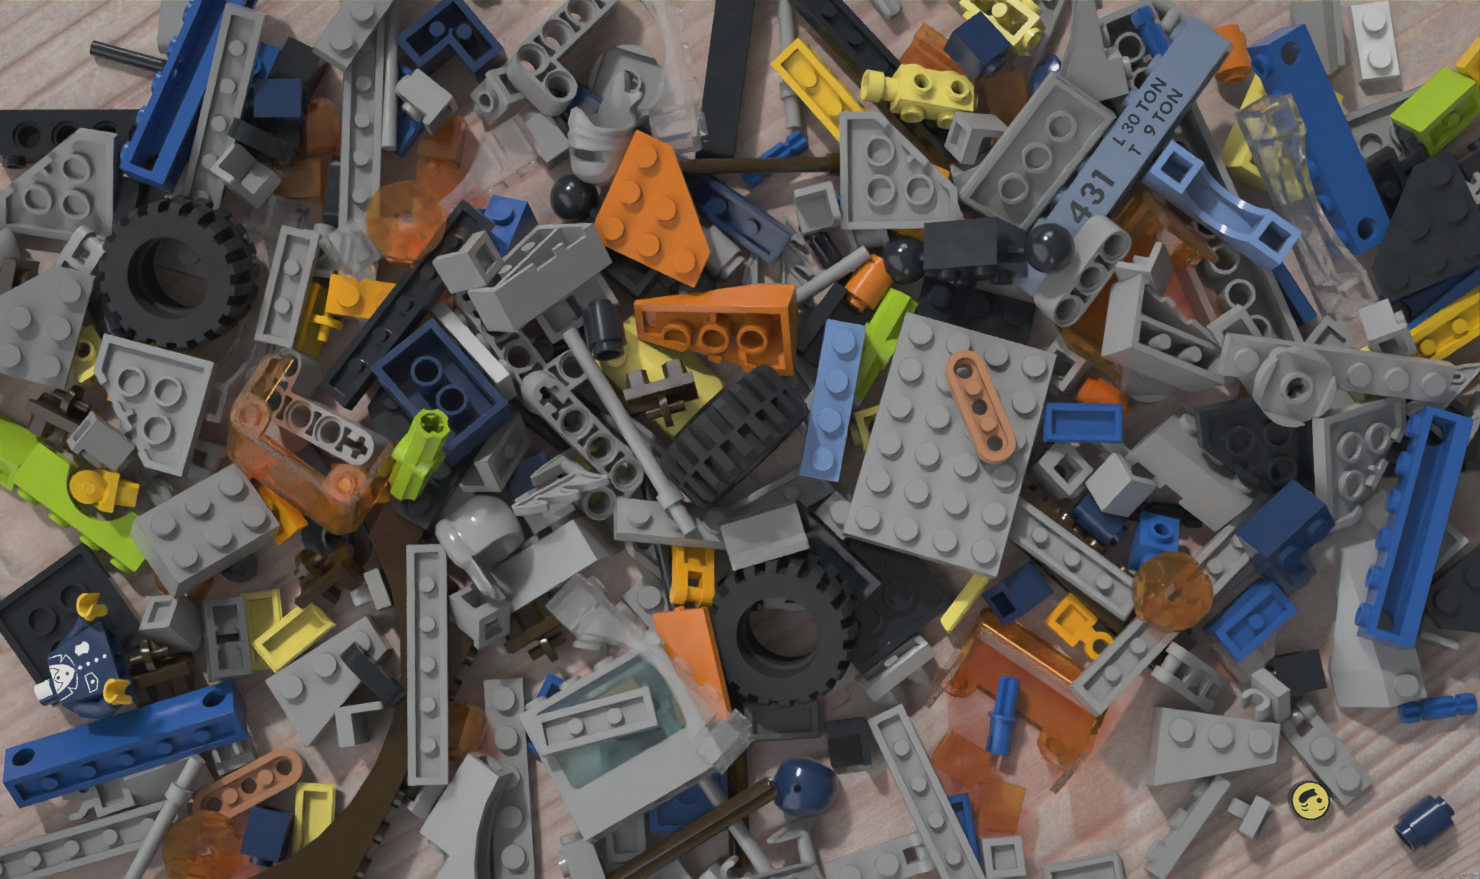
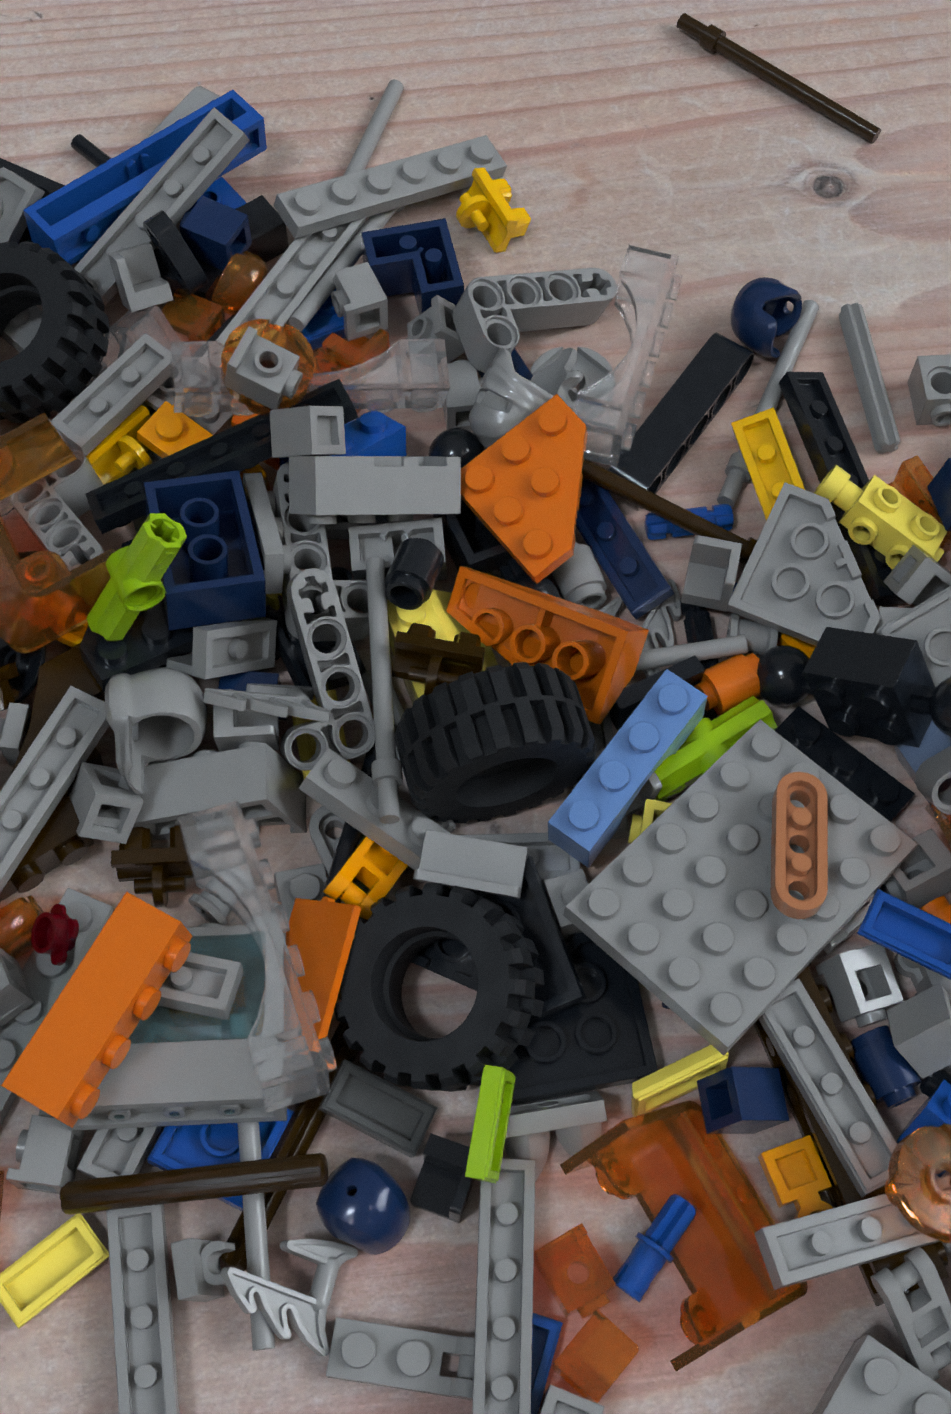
camera: 30 degrees right, 20 degrees down
none -> orange brick [1,891,193,1128]
none -> dark red plate [31,904,79,966]
none -> light grey brick [225,326,303,410]
none -> lime tile [465,1064,516,1184]

